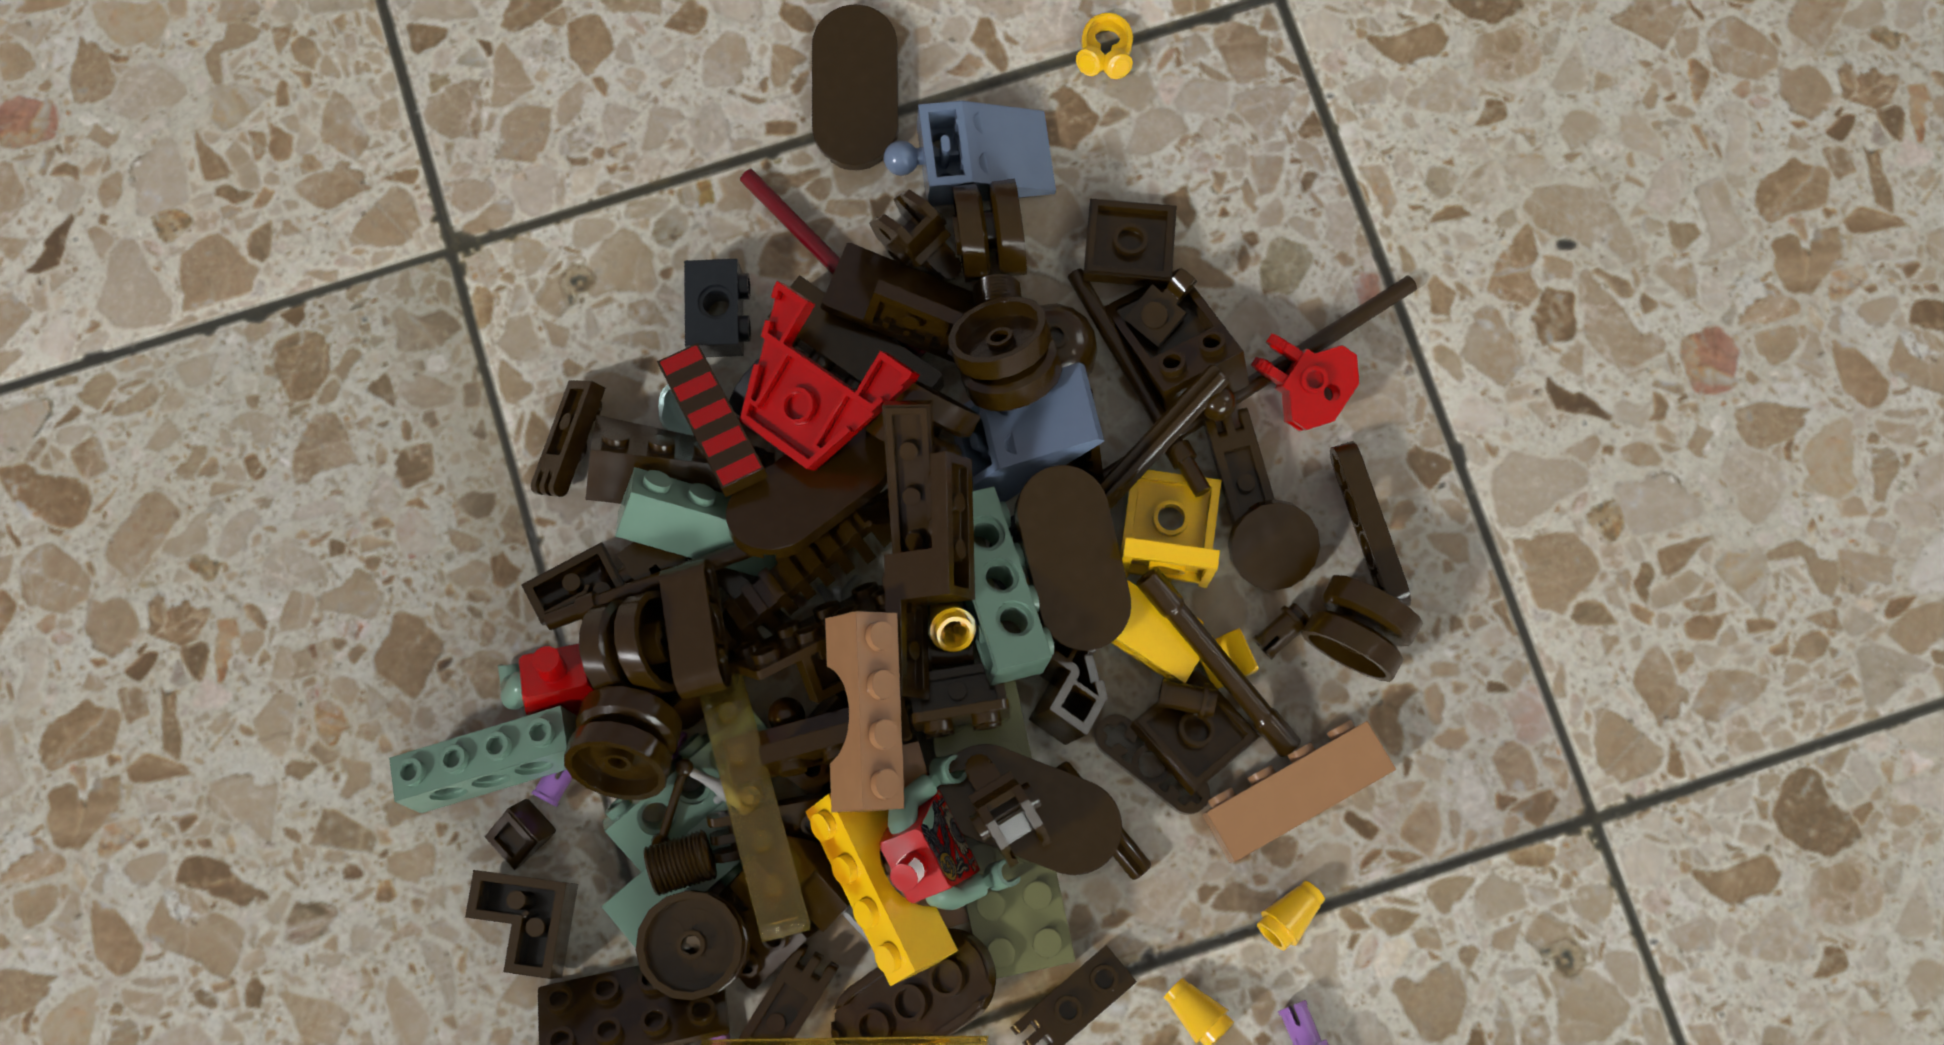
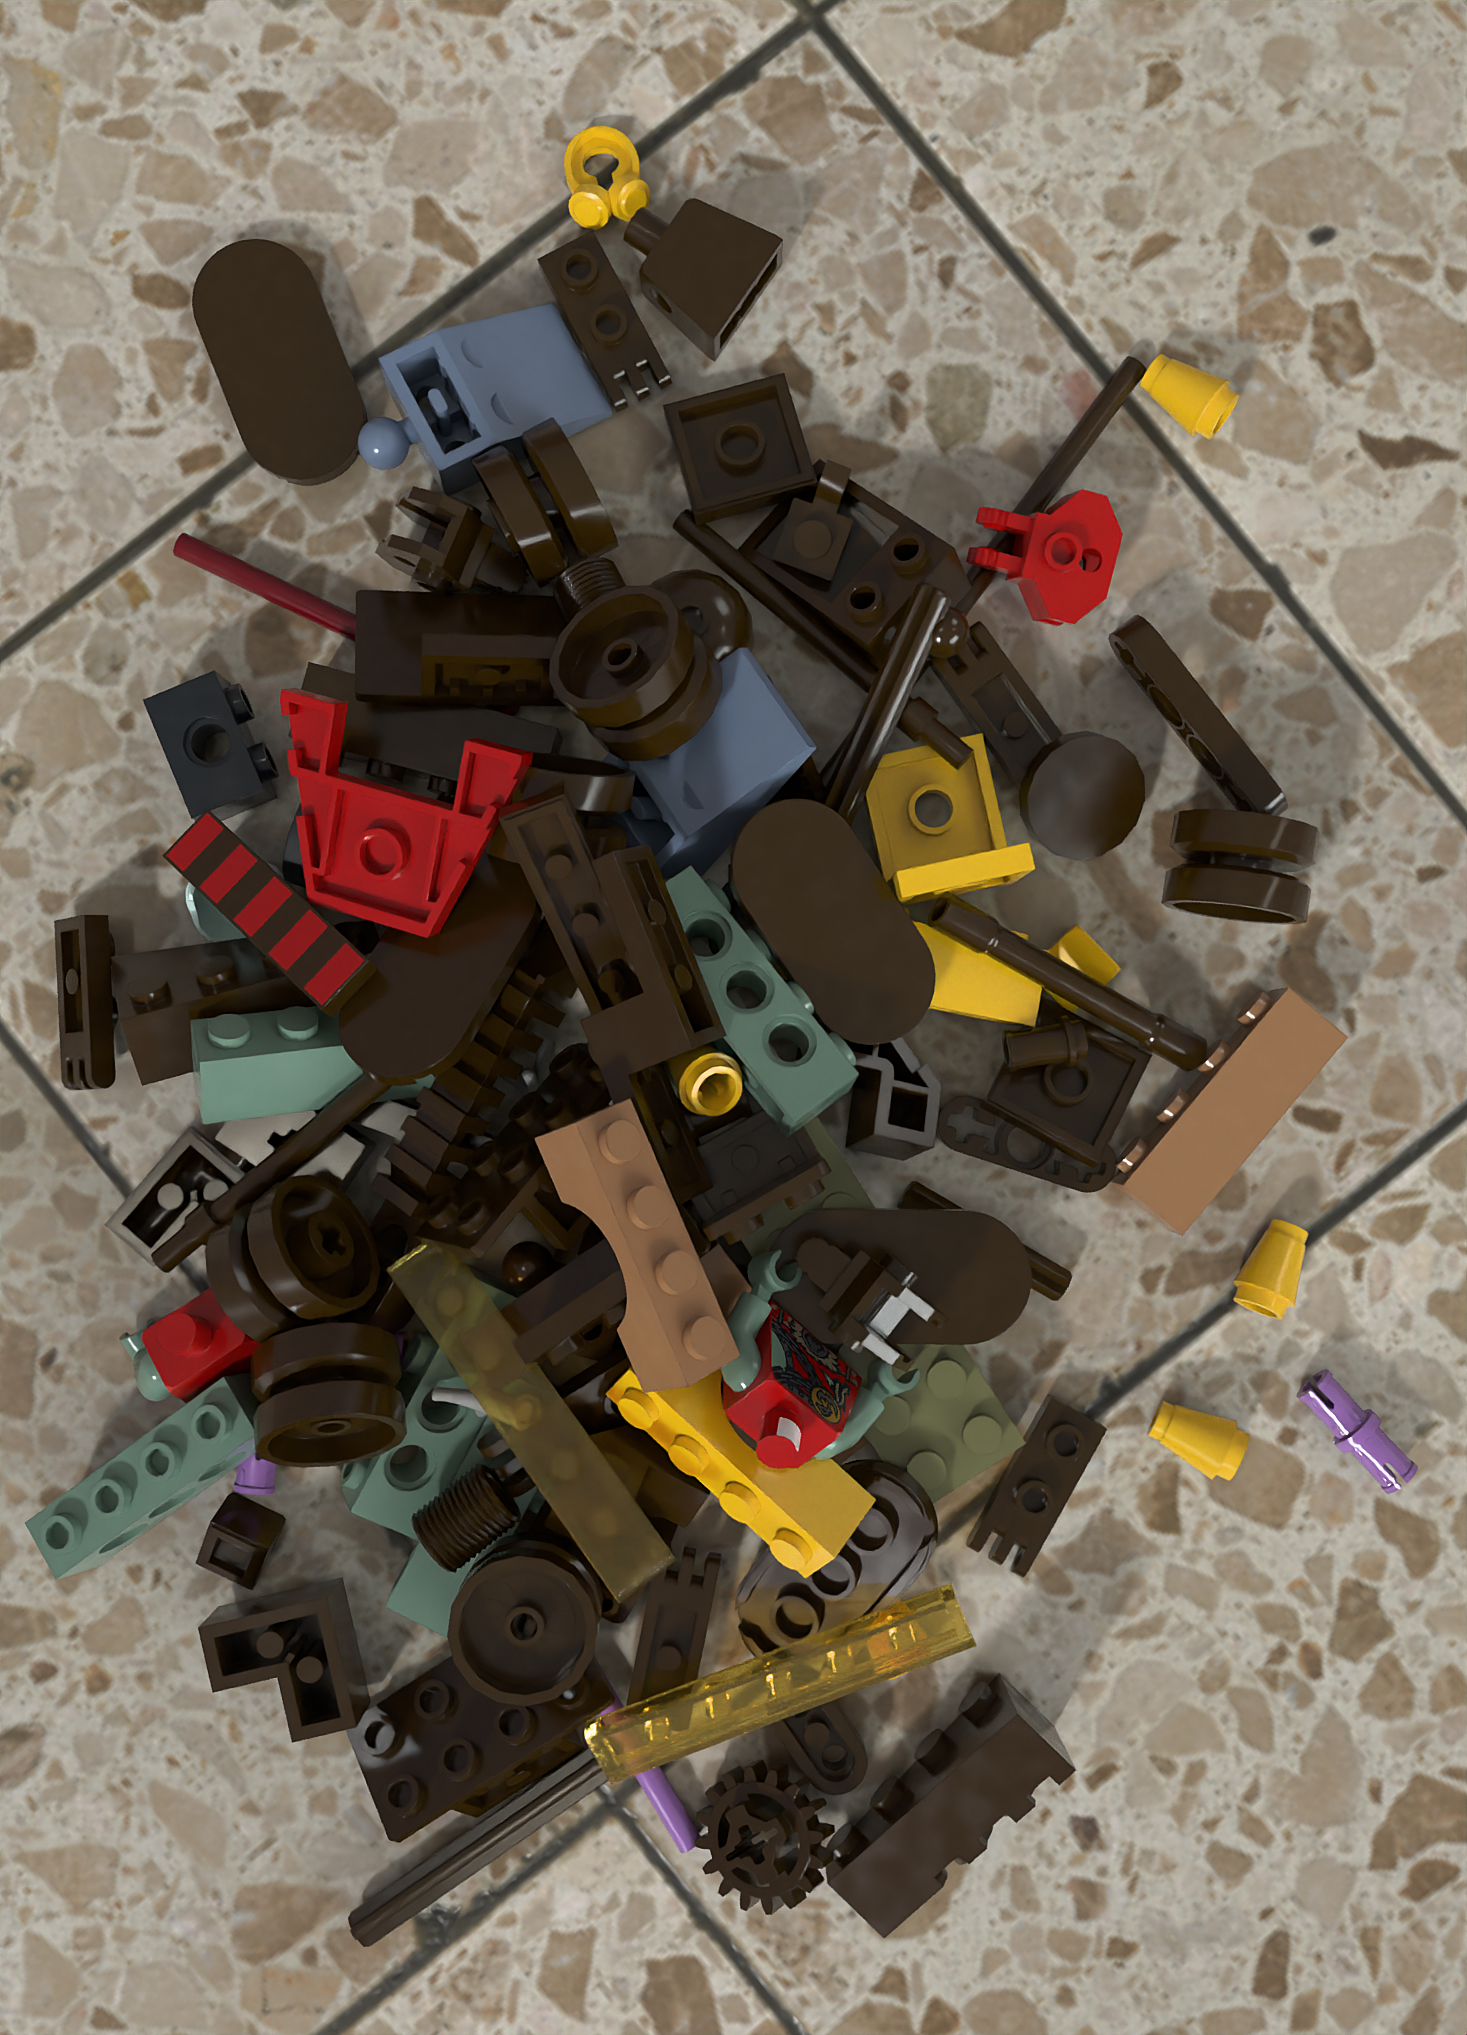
camera: 30 degrees left, 10 degrees up
dark brown hinge [651,759,694,846] -> none
dark brown beam [659,558,732,699] -> none
dark brown pin [1252,603,1309,660] -> none
none -> dark brown hinge [537,230,673,413]
none -> dark brown torso [623,198,783,362]
none -> yellow cone [1140,353,1239,440]

